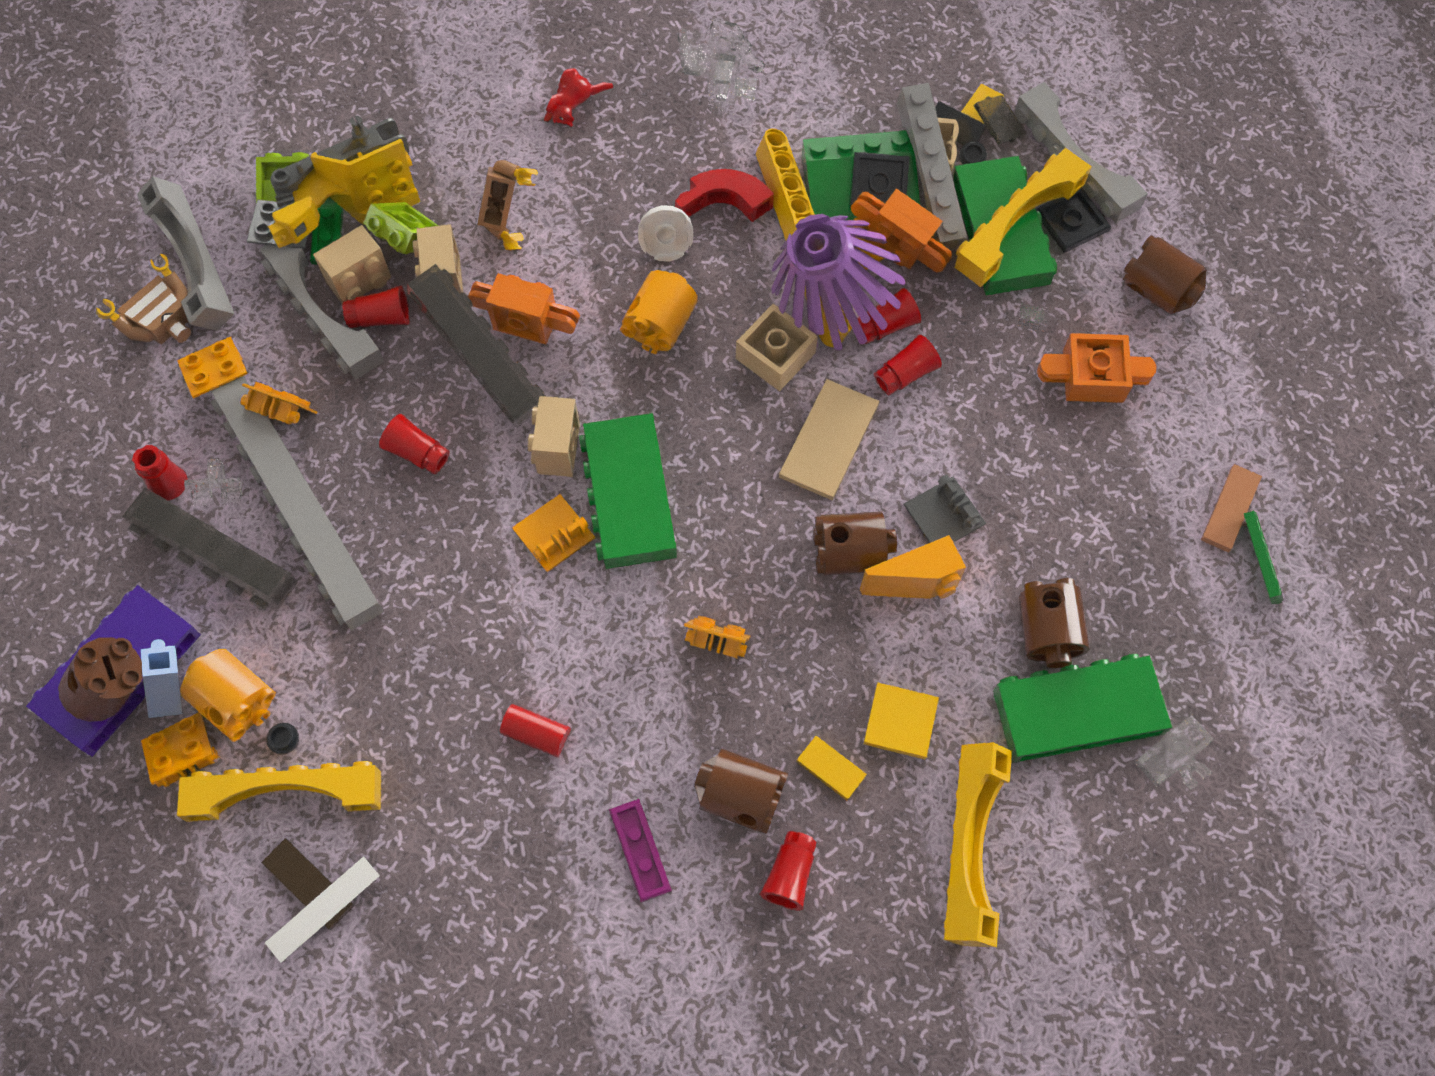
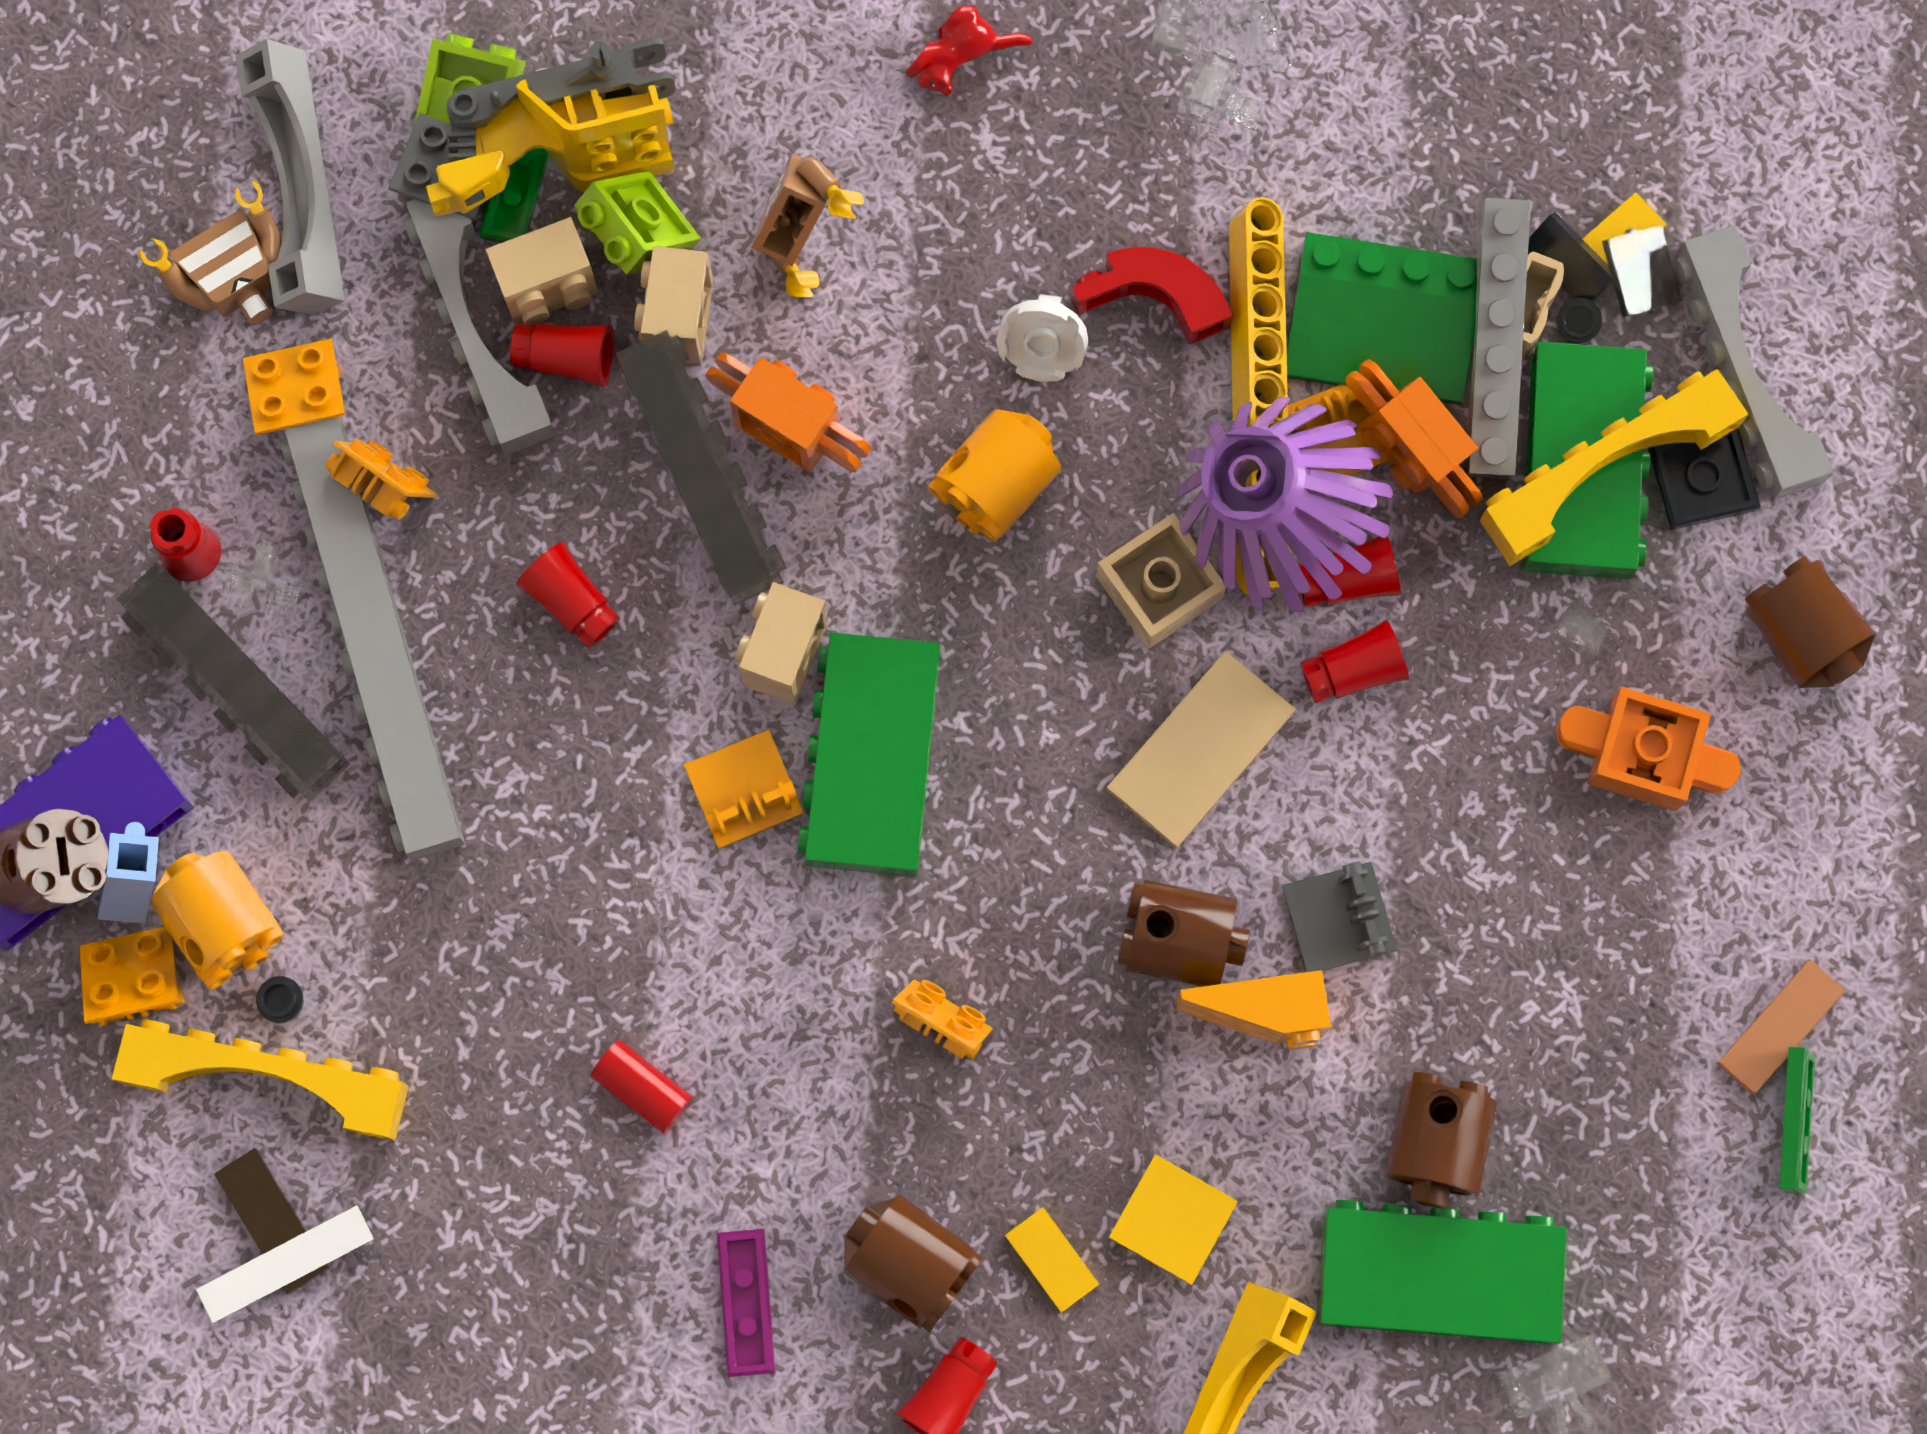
camera: 15 degrees right, 10 degrees up
black tile [849,152,910,209] -> none

